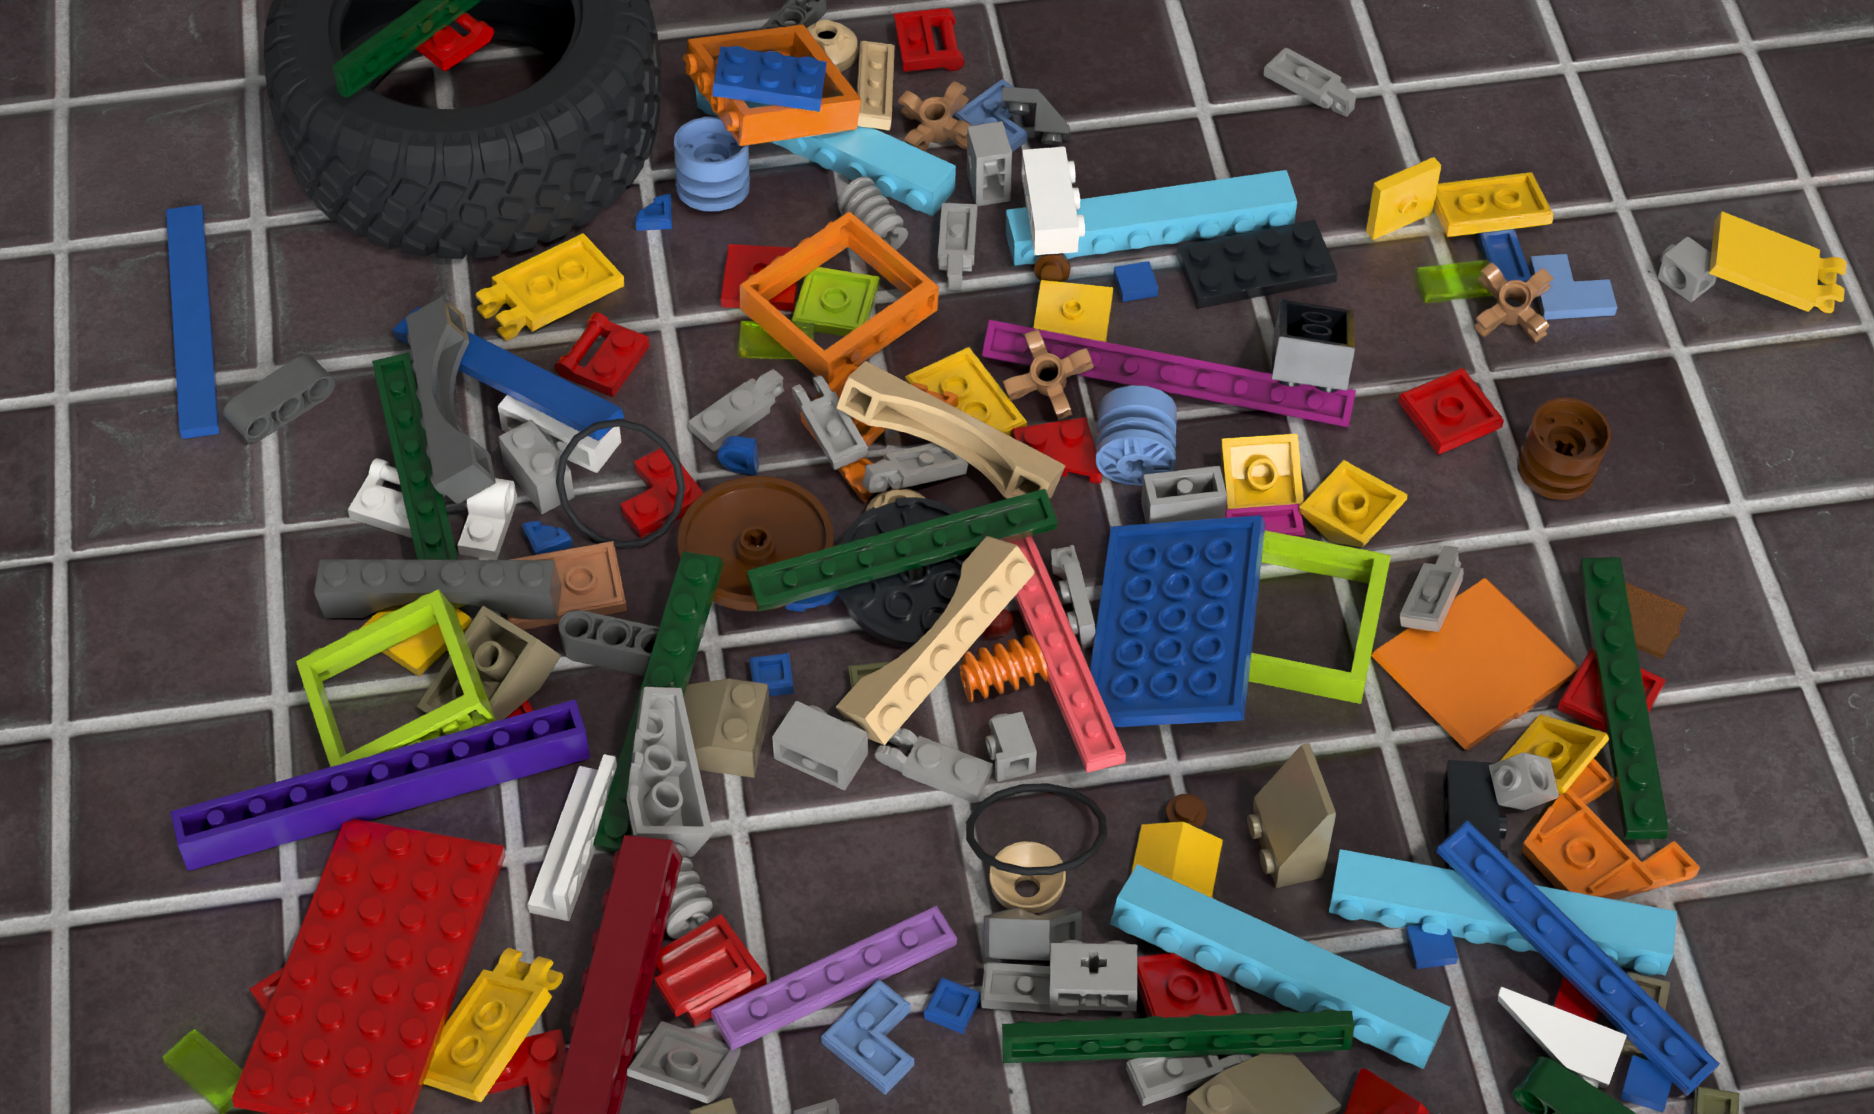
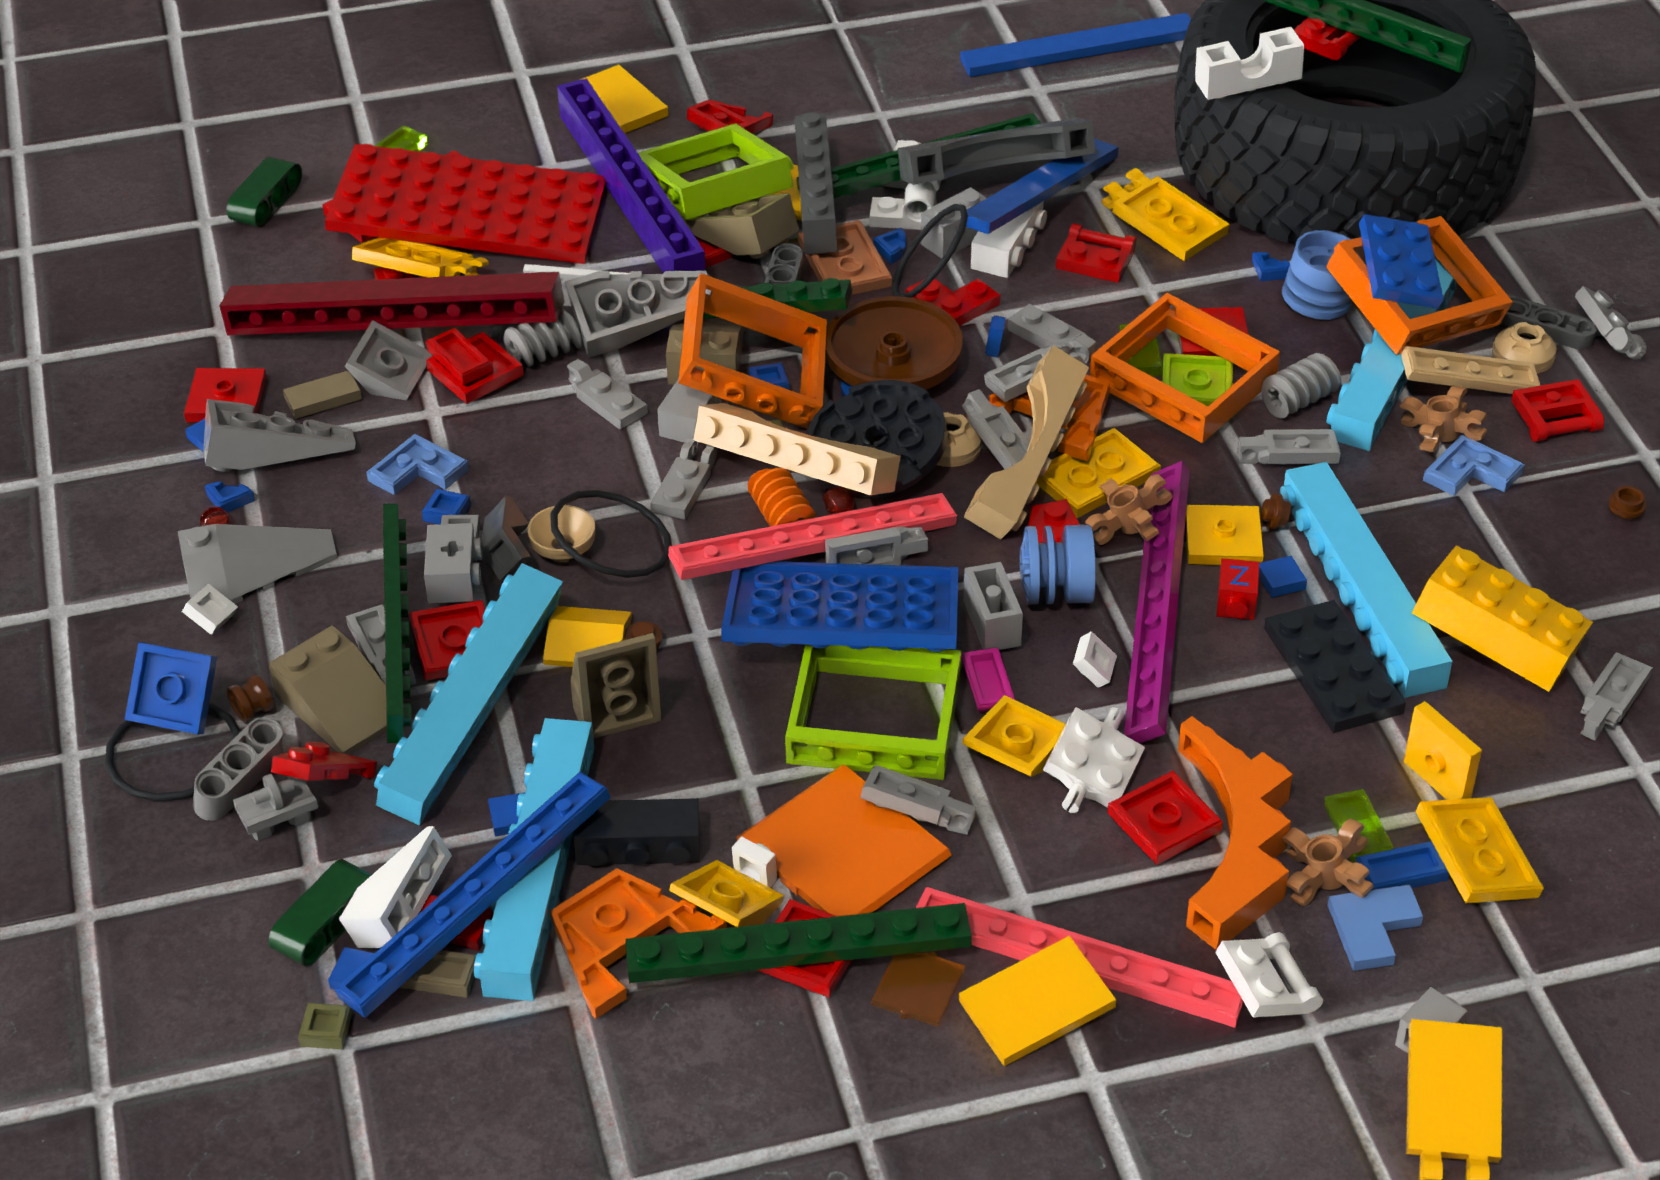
camera: 85 degrees right, 10 degrees down
dark grey beam [224,354,335,443] -> none
medium lavender tile [711,905,957,1051] -> none
dark green plate [746,489,1058,612] -> none
light grey brick [967,121,1012,206] -> none
light grey brick [985,712,1037,782] -> none
dark grey slope [1001,87,1070,145] -> none
white brick [1021,147,1085,255] -> none
yellow slope [1221,434,1304,509] -> none
brick [1272,299,1355,392] -> none
light grey brick [1489,752,1559,810] -> none
reddish brown wheel [1517,397,1612,500] -> none
none -> light grey hinge [567,359,648,430]
none -> yellow tile [577,65,669,134]
none -> orange window [678,273,827,429]
none -> red wing [687,99,774,134]
none -> white plate [732,836,777,888]
none -> coral tile [916,887,1245,1028]
none -> yellow tile [959,935,1116,1067]
none -> white plate [1043,707,1145,813]
none -> white plate [1073,632,1117,688]
none -> orange arch [1178,716,1293,950]
none -> white arch [1195,27,1304,100]
none -> white plate [1215,932,1323,1017]
none -> red brick [1216,558,1259,620]
none -> yellow brick [1412,545,1593,692]
none -> reddish brown plate [1608,486,1647,519]

